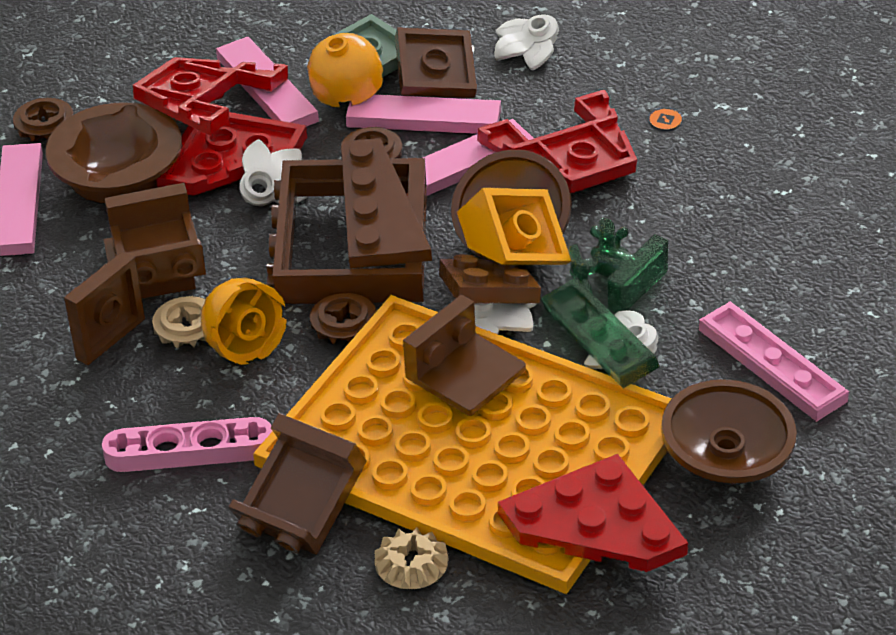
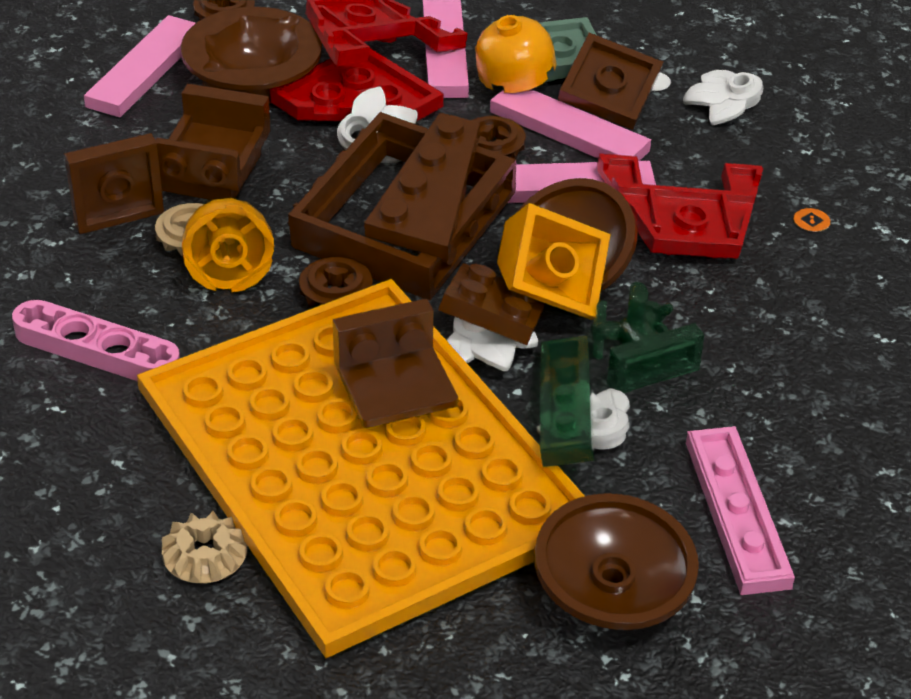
camera: 25 degrees right, 0 degrees up
reddish brown panel [228,413,367,555] -> none
red plate [498,454,688,572] -> none

